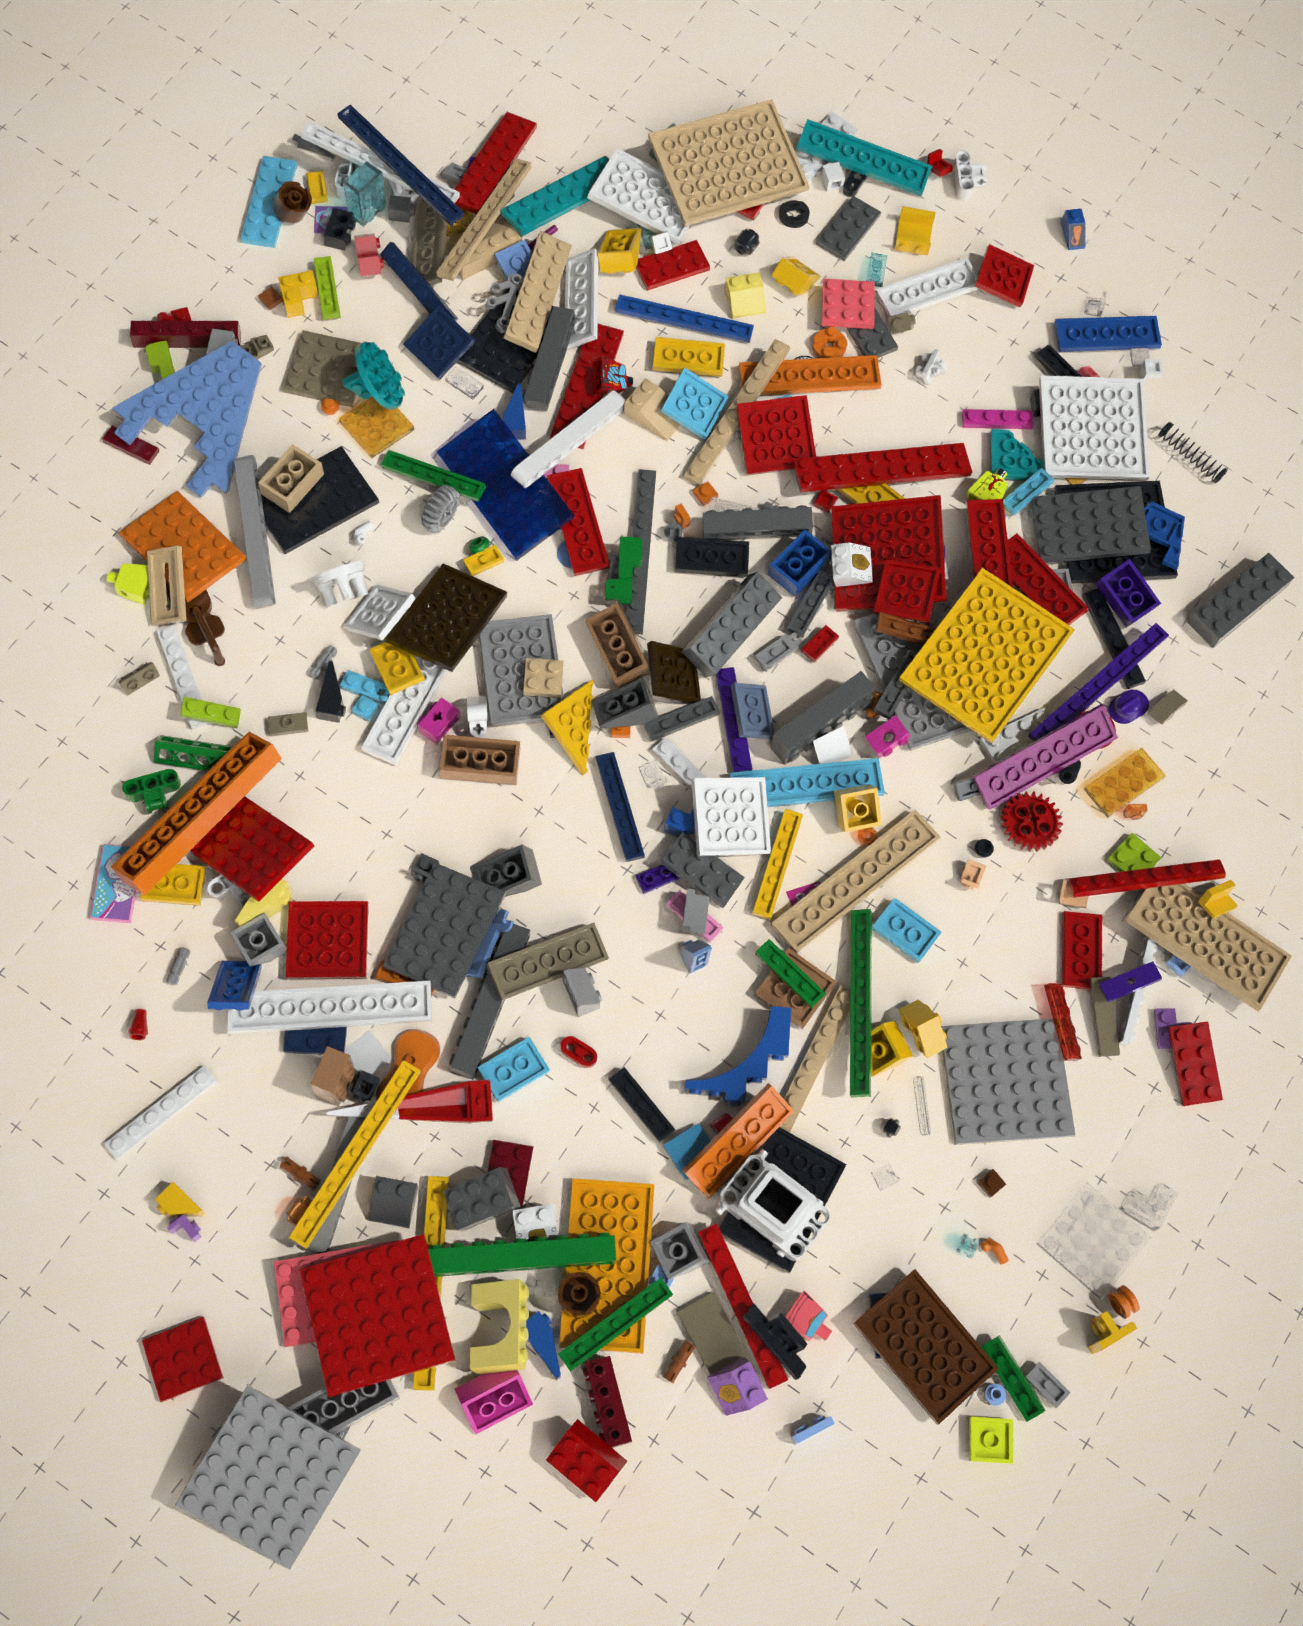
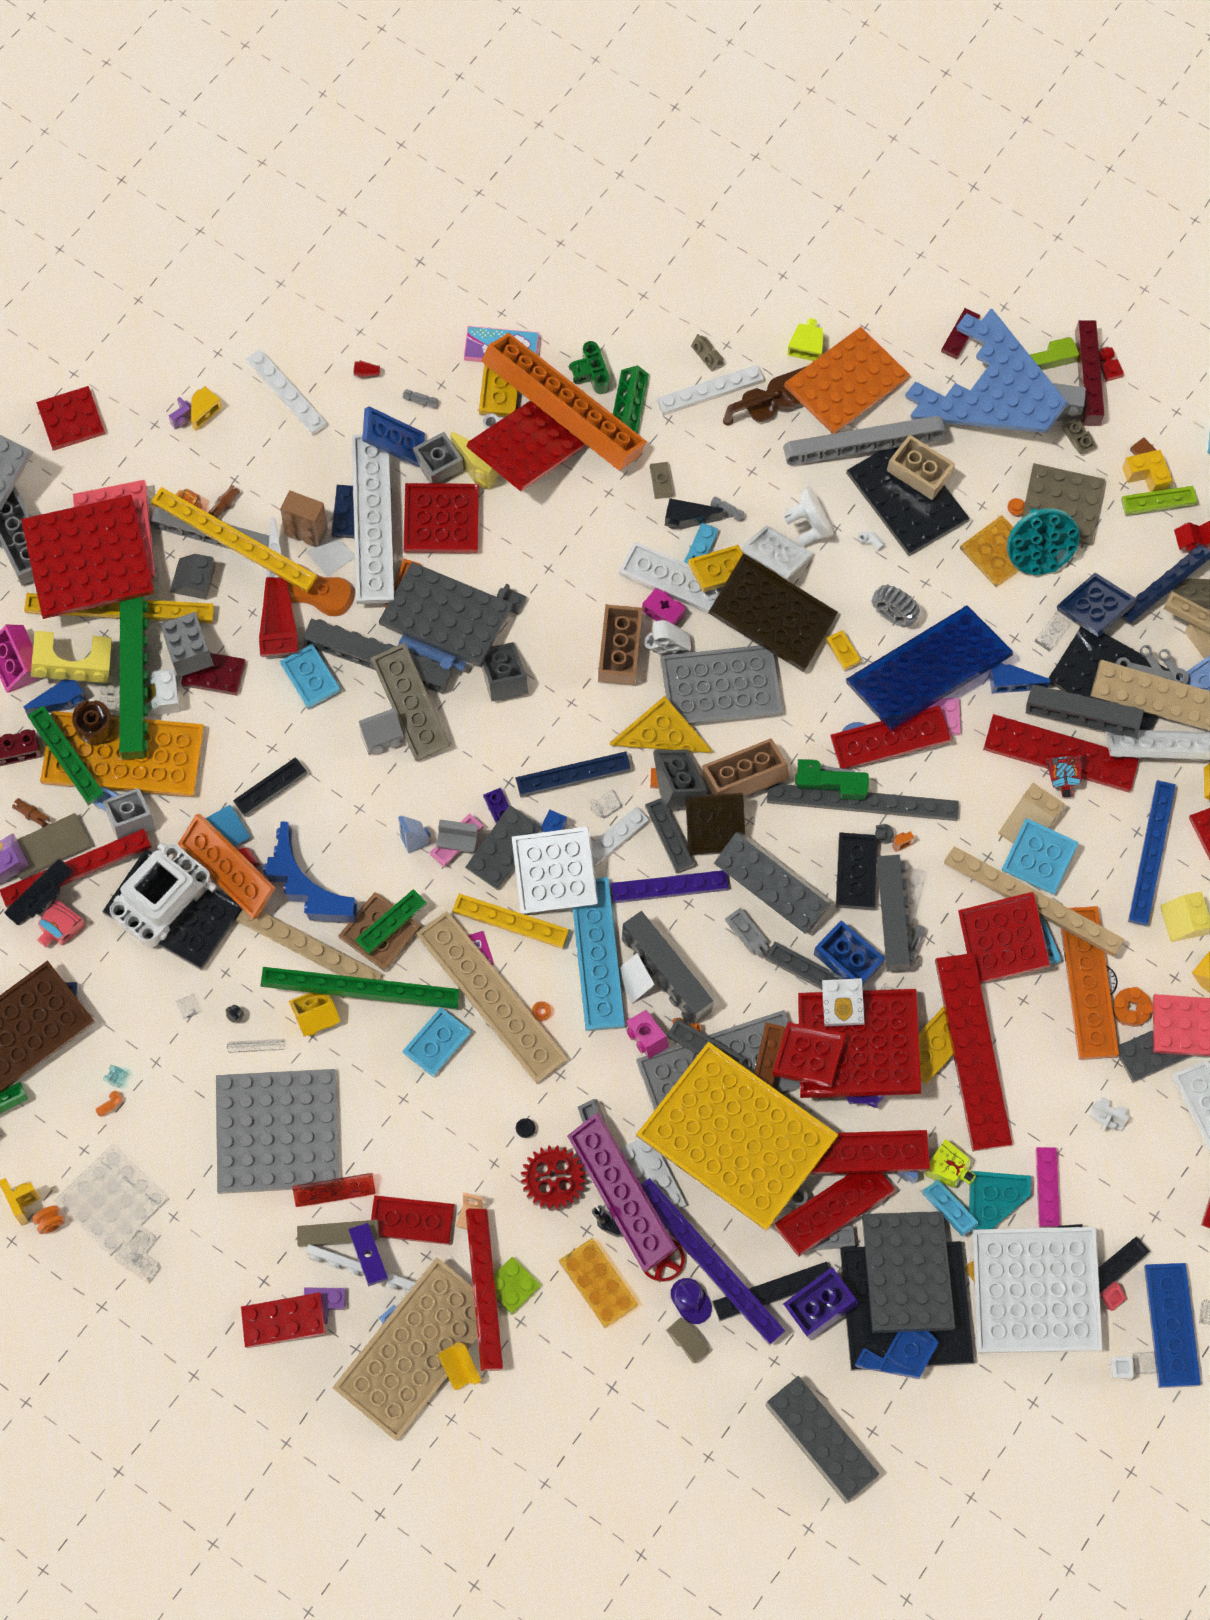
camera: 95 degrees right, 0 degrees up
tan piece [147,546,186,626] -> none
lime plate [180,696,241,729] -> none
black brick [350,1069,381,1103] -> none
medium azure plate [352,695,379,721] -> none
green plate [381,450,486,502] -> none
green piece [468,536,489,554] -> none
white beam [511,390,626,488] -> none
tan plate [523,658,564,698] -> none
red plate [561,1036,597,1068] -> none
yellow plate [653,337,725,377] -> none
orange plate [693,481,719,506] -> none
sand blue plate [731,682,775,740] -> none
red plate [801,625,839,663] -> none
red tile [813,490,838,513] -> none
yellow brick [834,784,882,832] -> none
dark tan bracket [888,311,916,334] -> none
yellow brick [898,999,947,1058] -> none
light nougat bracket [960,859,986,890] -> none
reddish brown plate [977,1169,1007,1198] -> none
clear orange plate [1123,804,1148,820] -> none
black piece [1158,422,1228,484] -> none

